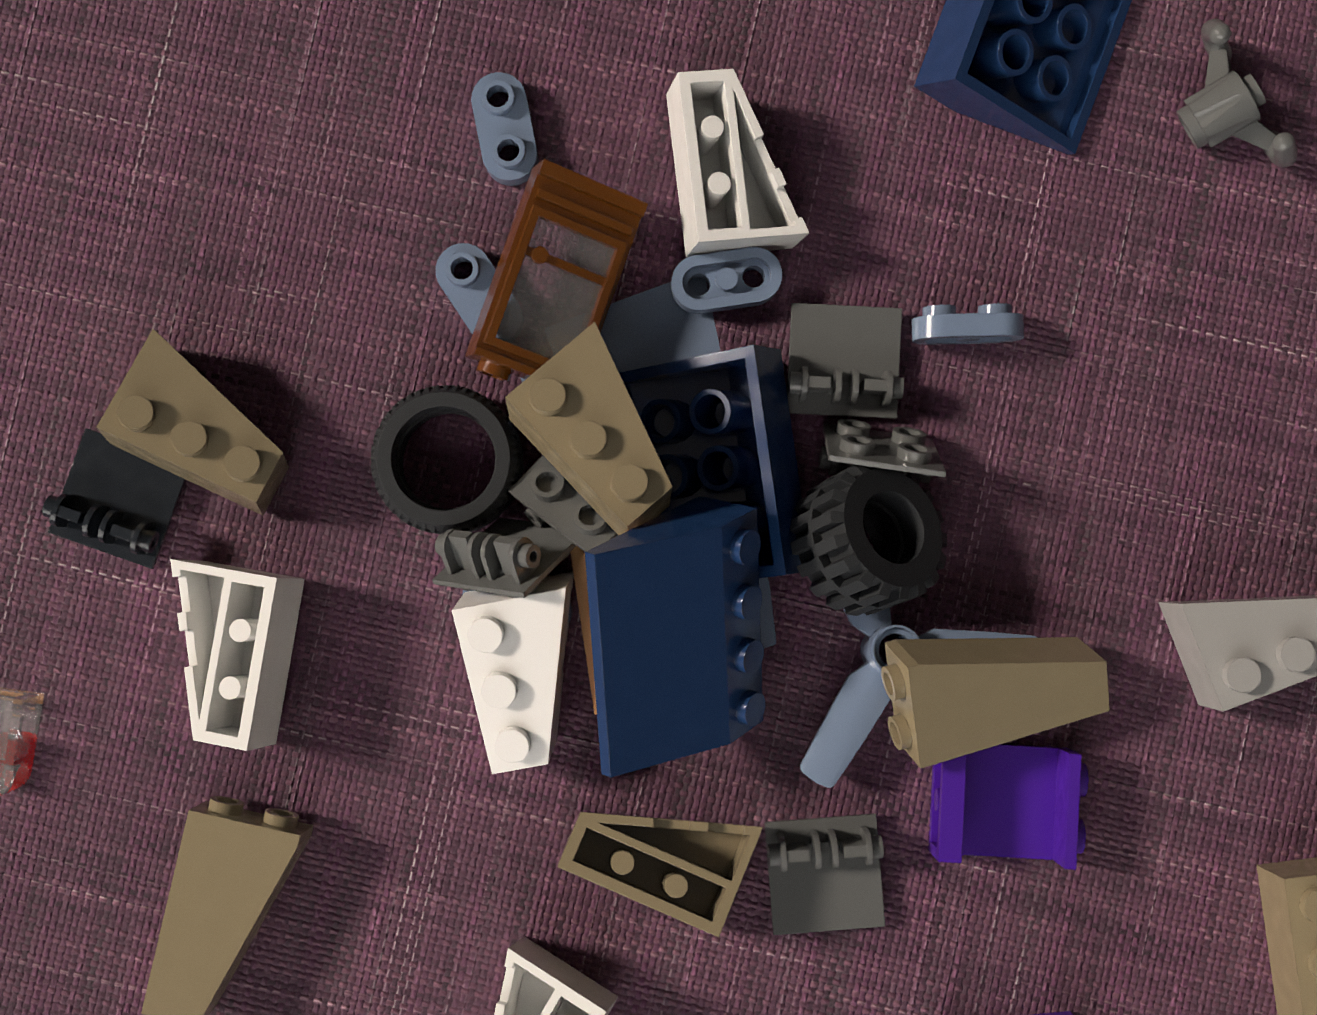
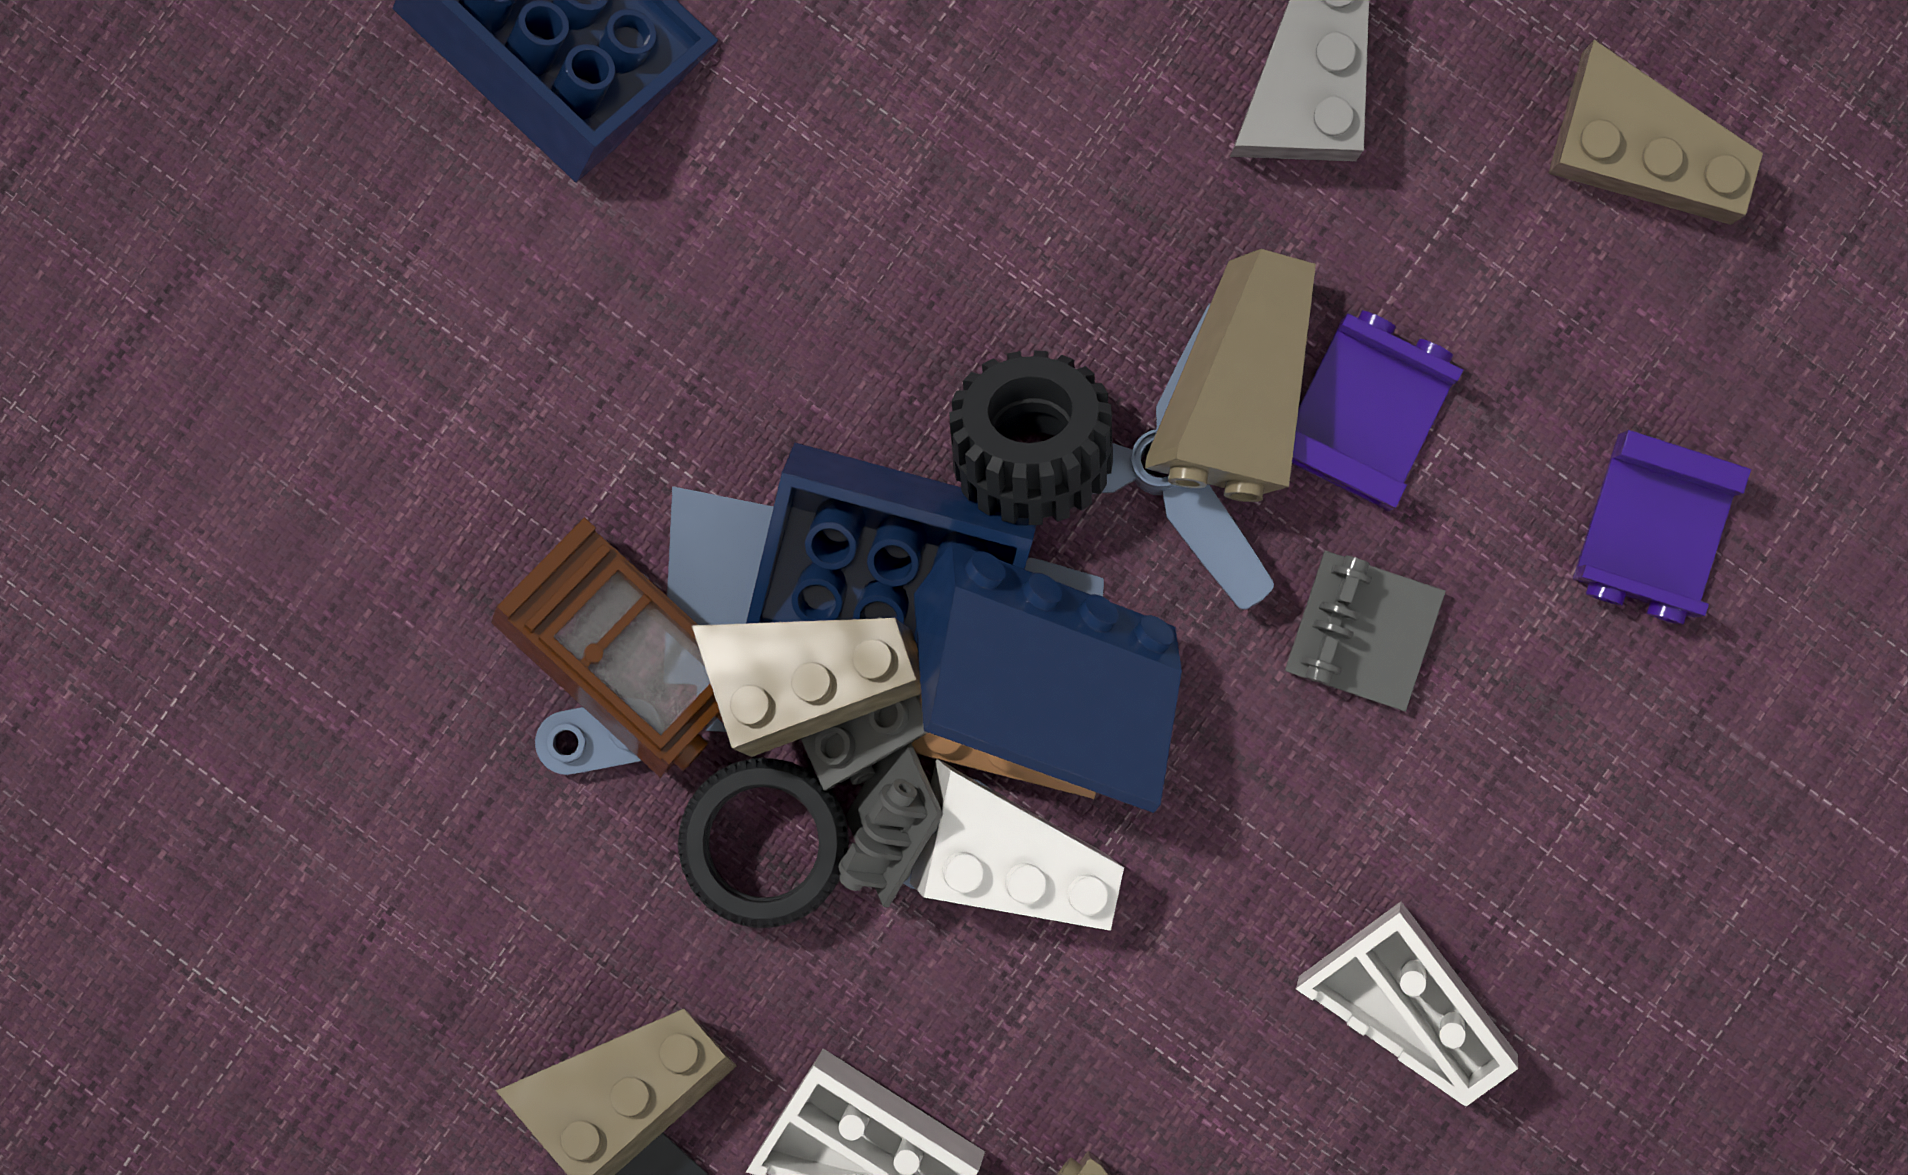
camera: 65 degrees left, 0 degrees up
sand blue plate [471,72,539,186] -> none
dark tan wedge [557,811,763,937] -> none
white wedge [666,69,809,257] -> none
sand blue plate [671,247,782,314] -> none
dark grey hinge [787,303,904,419] -> none
dark grey hinge [818,419,946,484] -> none
sand blue plate [911,303,1024,345] -> none

